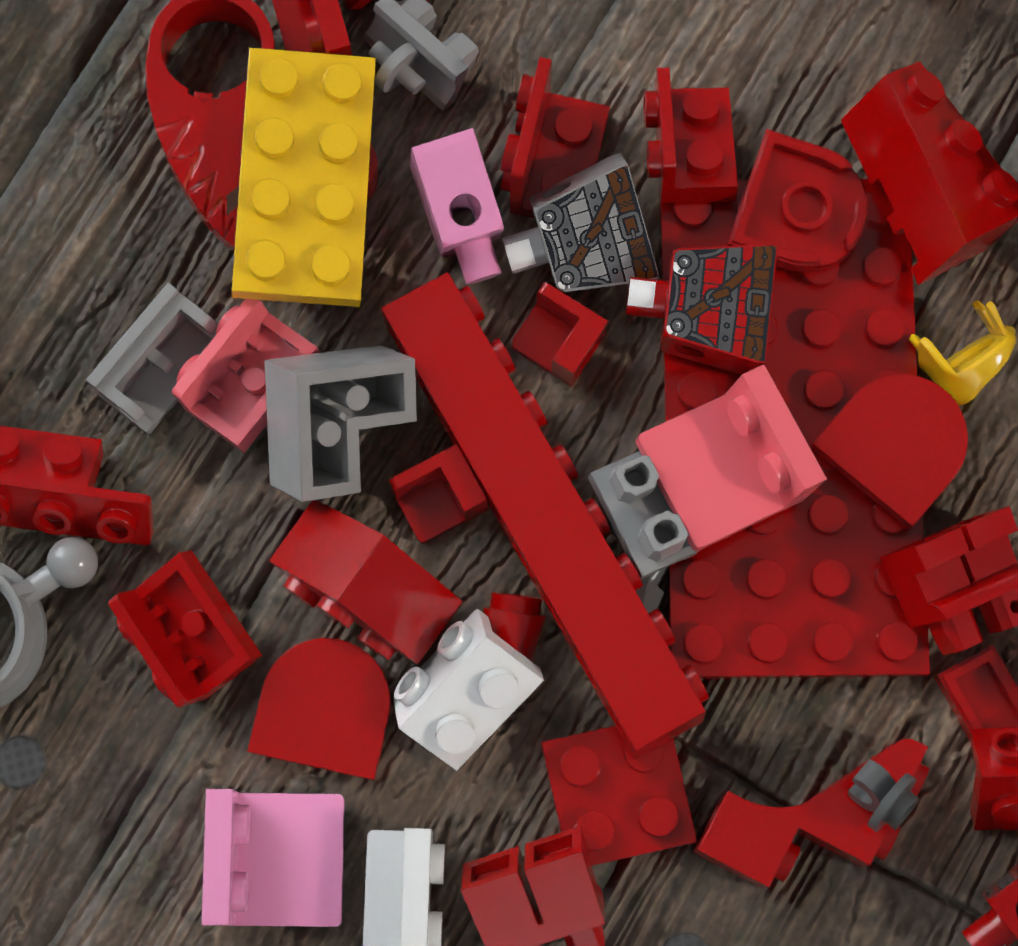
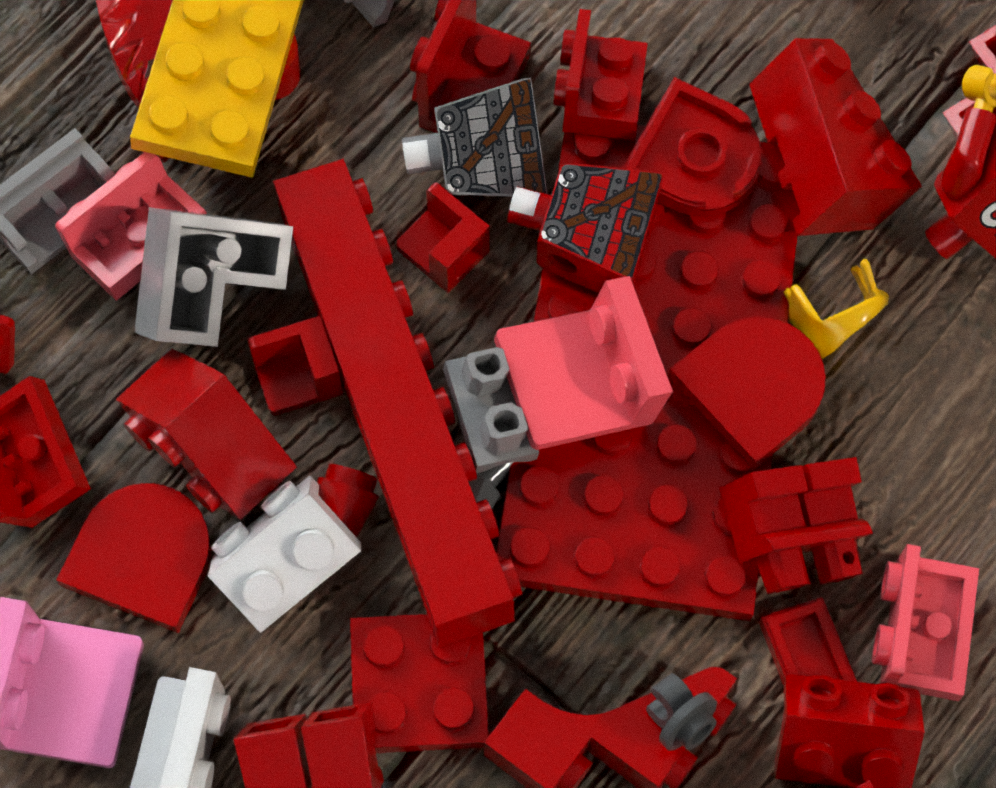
camera: 10 degrees right, 10 degrees down
bright pink torso [409,128,504,285] -> none

